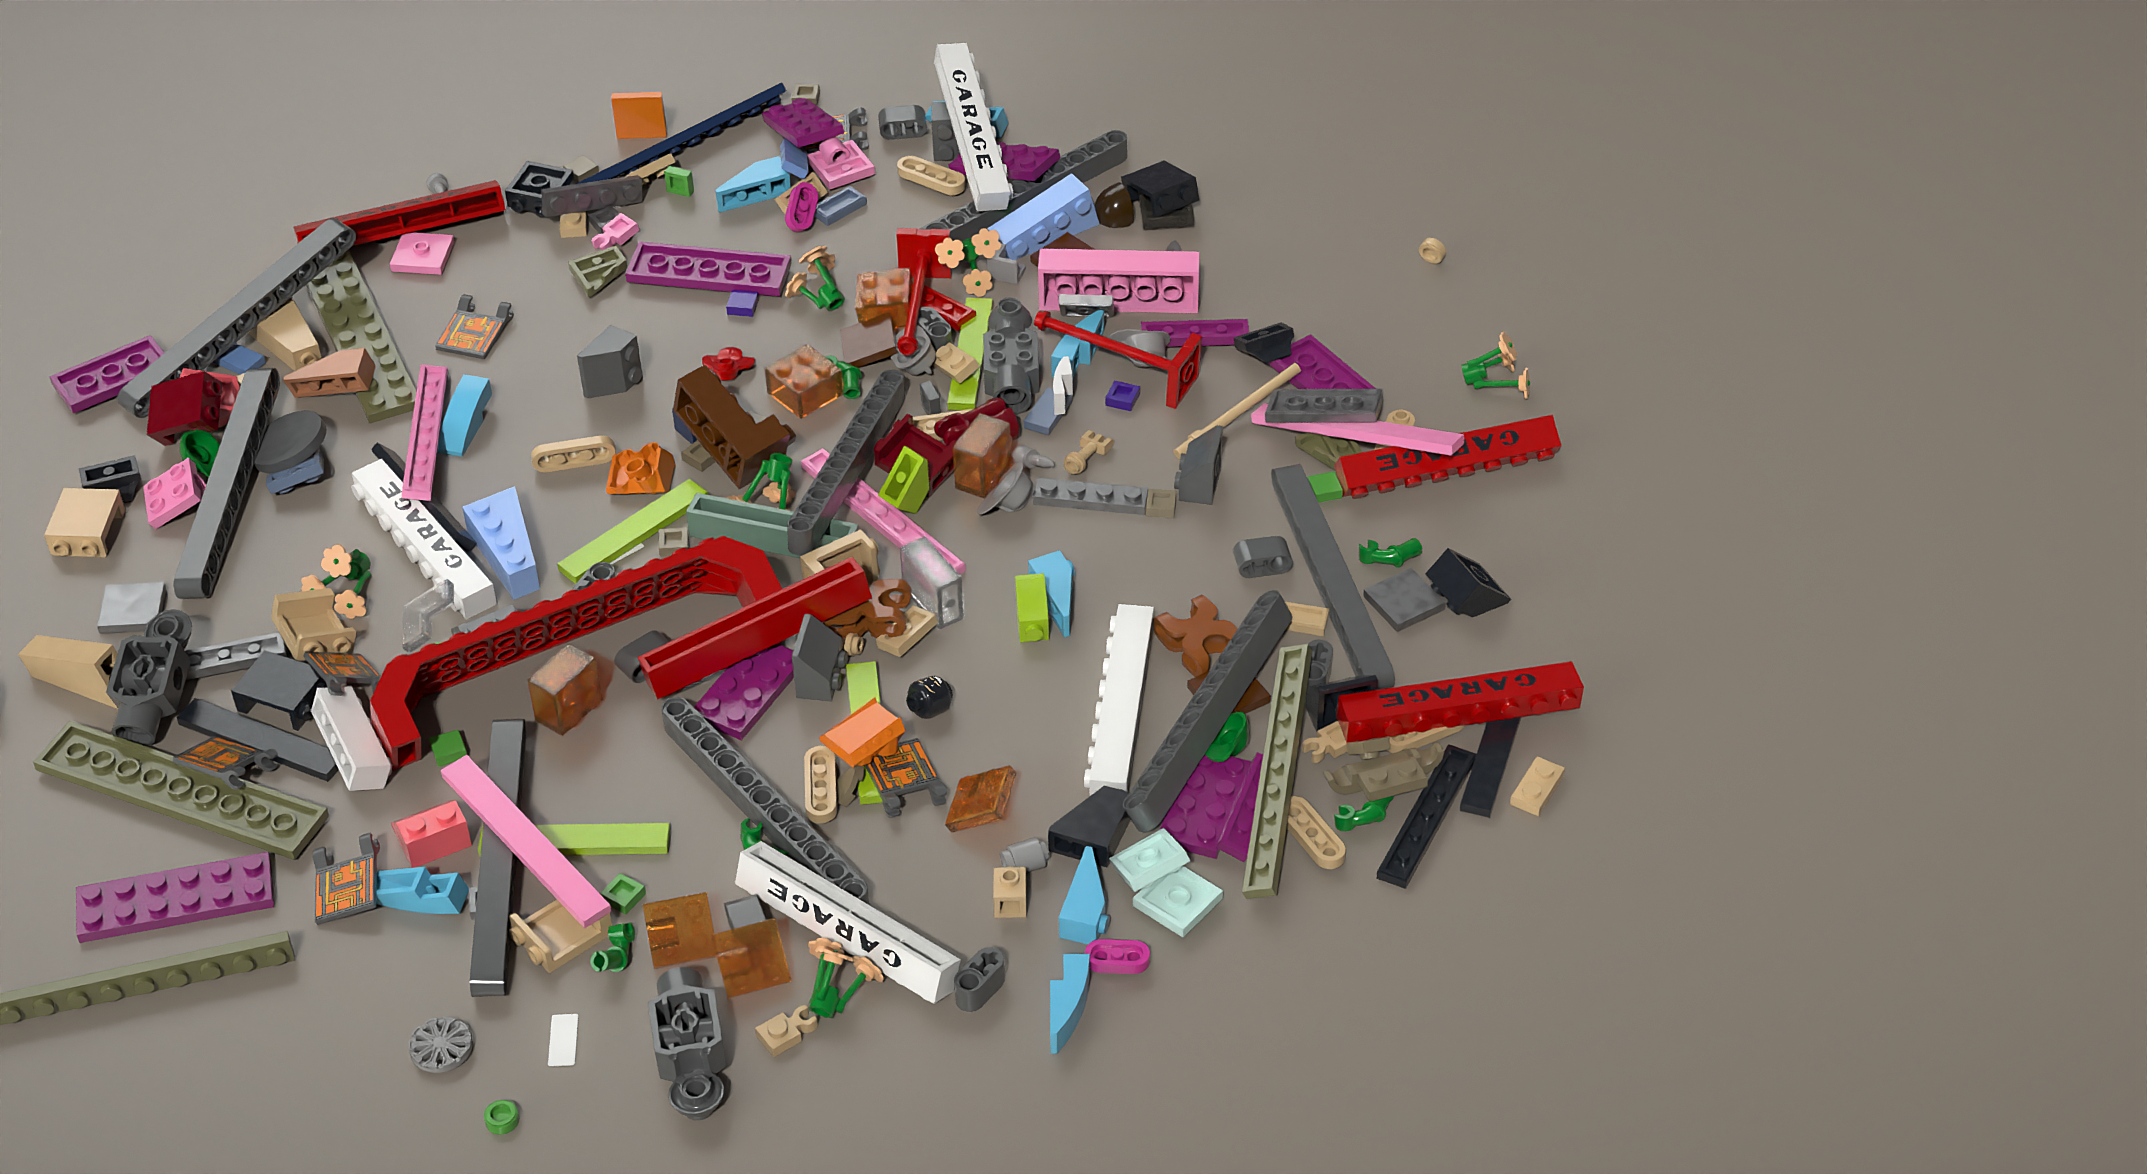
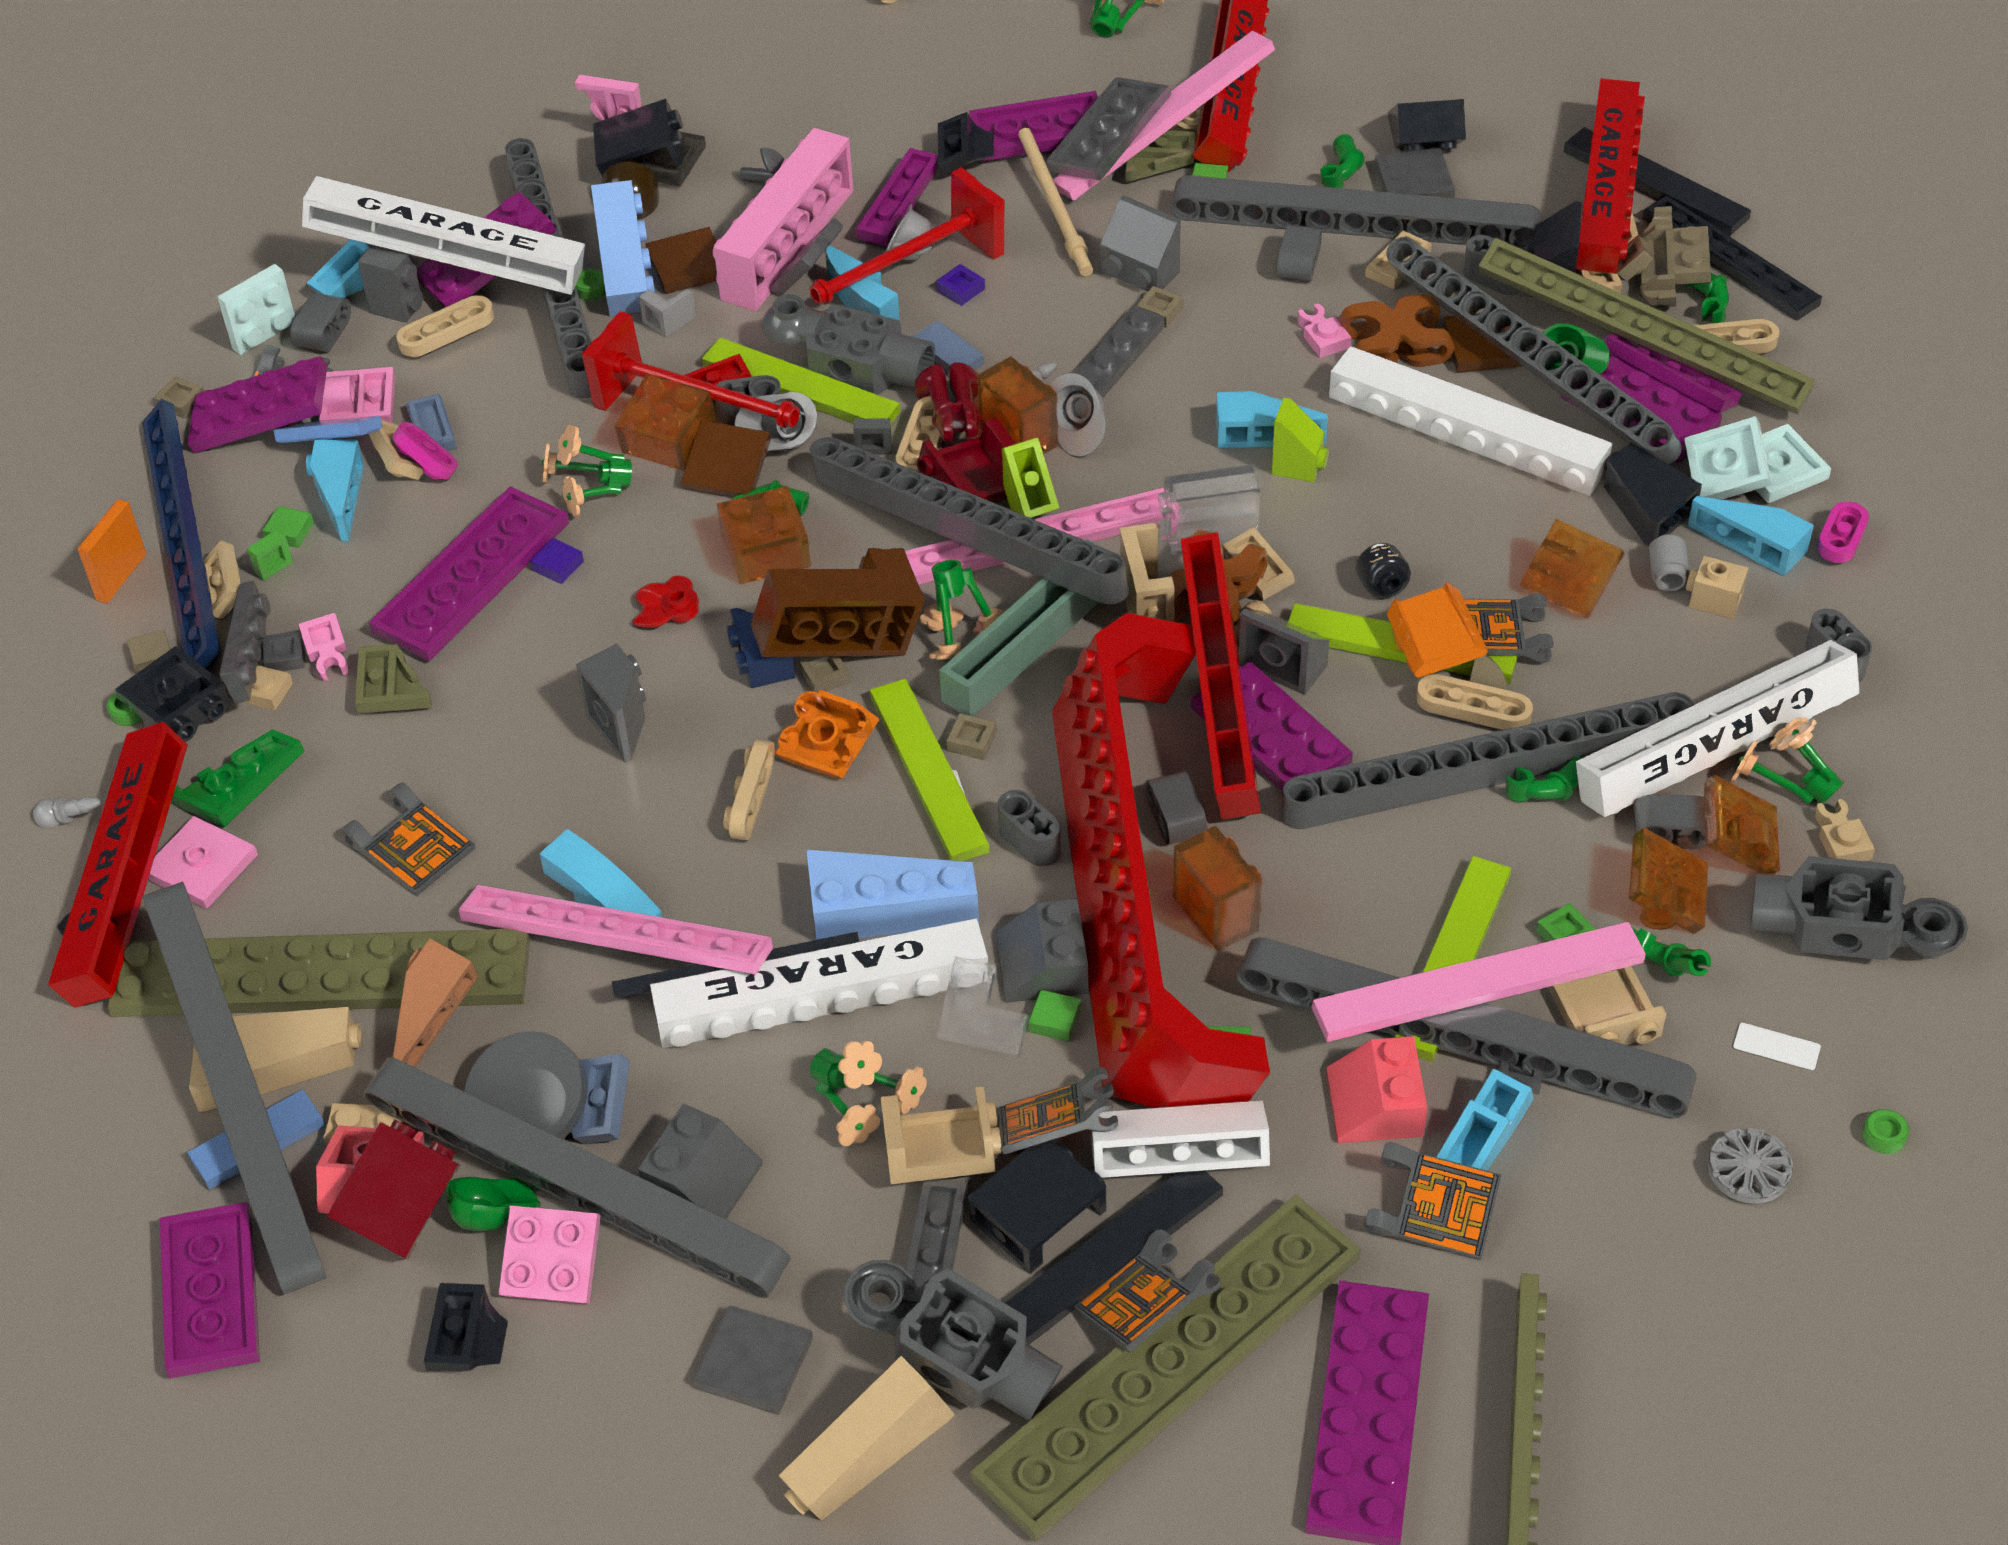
camera: 65 degrees left, 5 degrees up
tan panel [44,488,125,557] -> none
tan plate [932,342,980,384] -> none
light nougat plant [935,228,1001,297] -> none
medium azure slope [1050,954,1090,1054] -> none
white slope [1053,356,1073,415] -> none
tan hinge [1064,430,1114,474] -> none
tan plate [1510,756,1565,816] -> none
none -> green wing [171,729,305,828]
none -> light aqua plate [217,264,295,355]
none -> bright green tile [262,506,314,548]
none -> bright pink wing [575,75,642,121]
none -> dark grey slope [638,1103,763,1219]
none -> bright pink plate [1298,303,1351,358]

